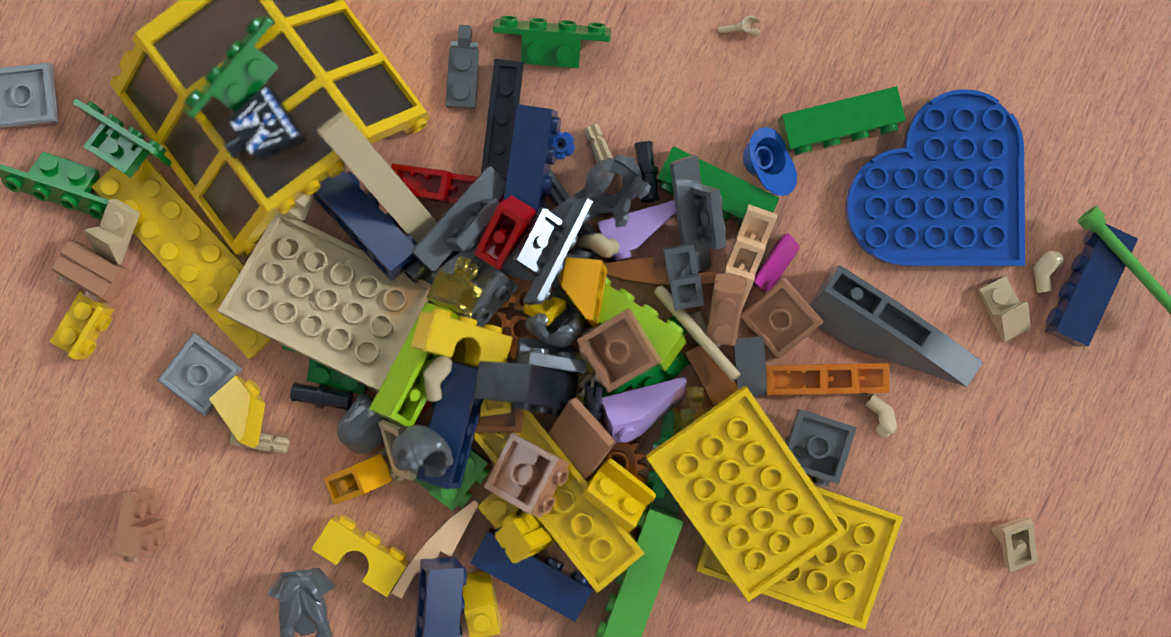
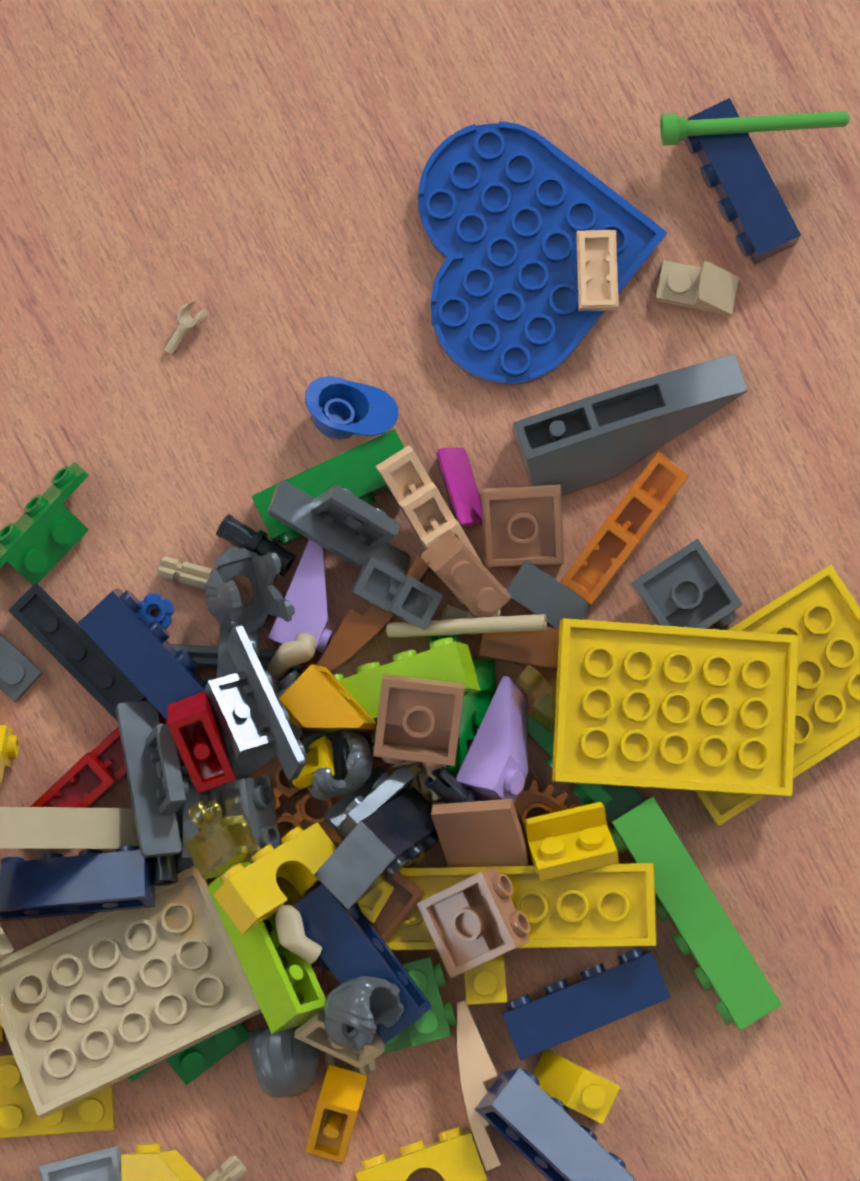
camera: 50 degrees left, 5 degrees down
black pin [290,382,353,411] -> none
yellow brick [495,510,556,563] -> none
green brick [778,86,906,156] -> none
tan arm [864,393,897,438] -> none
tan arm [1033,251,1064,293] -> none
none -> light nougat plate [576,230,619,311]

